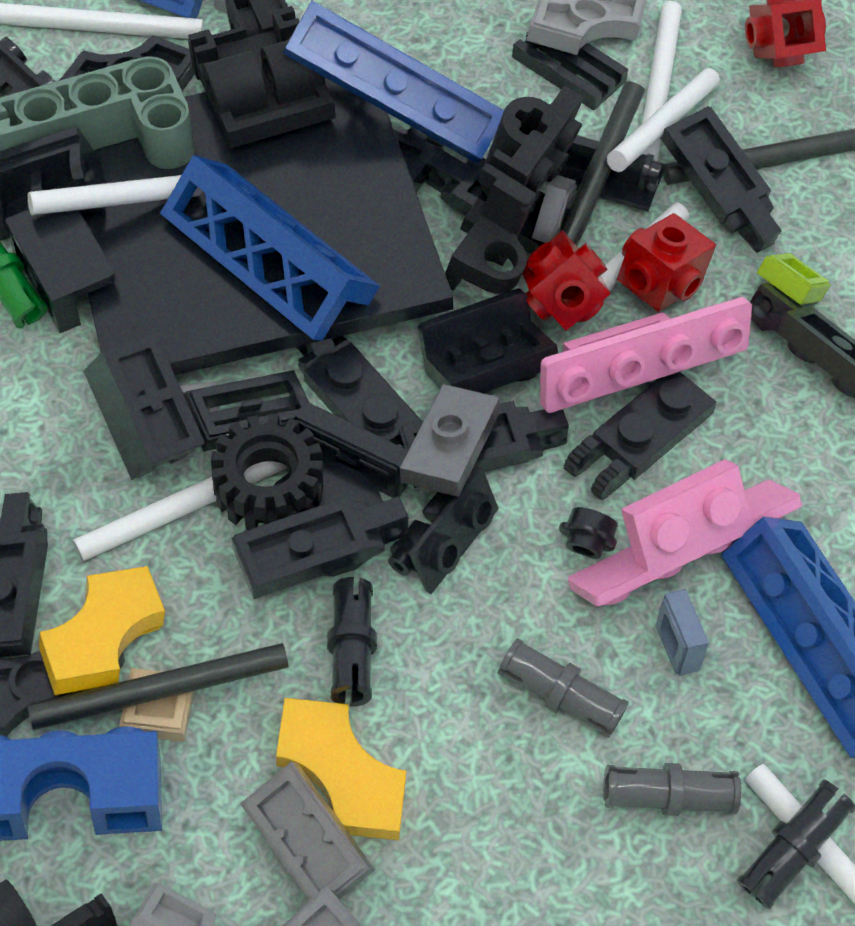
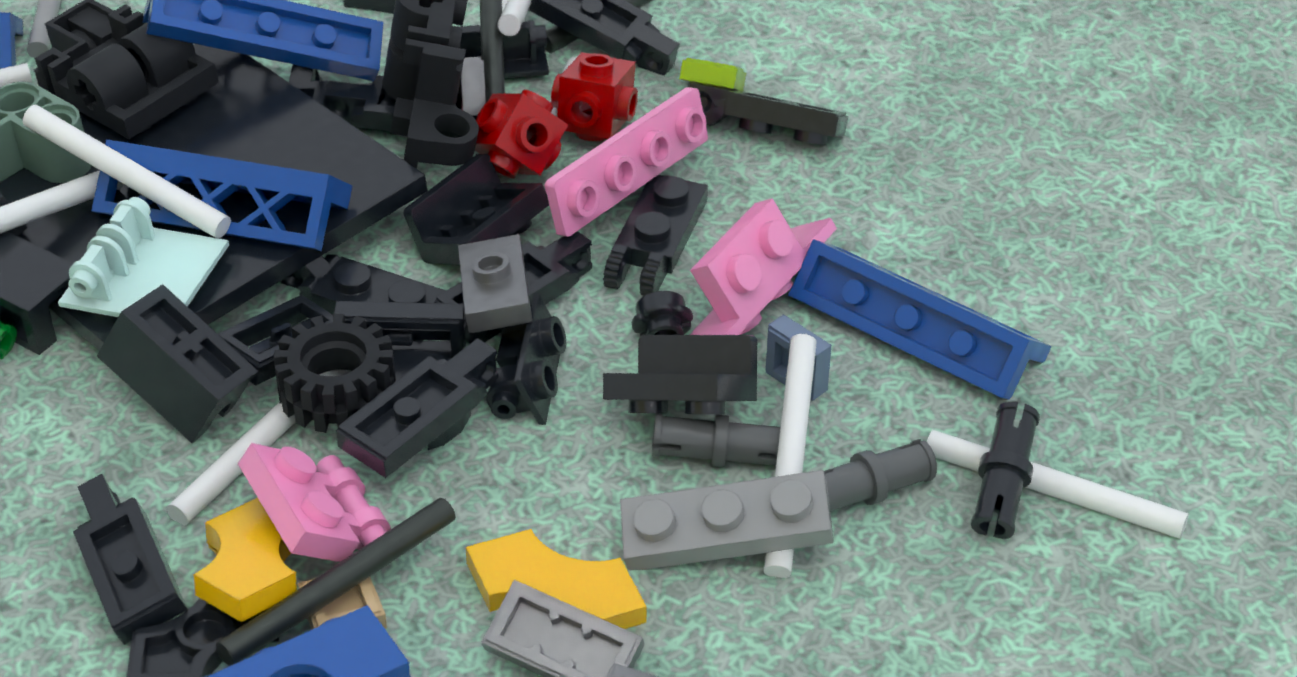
camera: 25 degrees left, 15 degrees down
black pin [327,577,377,707] -> none
none -> white bar [23,105,231,239]
none -> light aqua hinge [58,197,229,317]
none -> bright pink plate [238,443,391,562]
none -> black bracket [603,335,757,414]
none -> light grey plate [620,470,834,570]
none -> white bar [764,334,817,578]

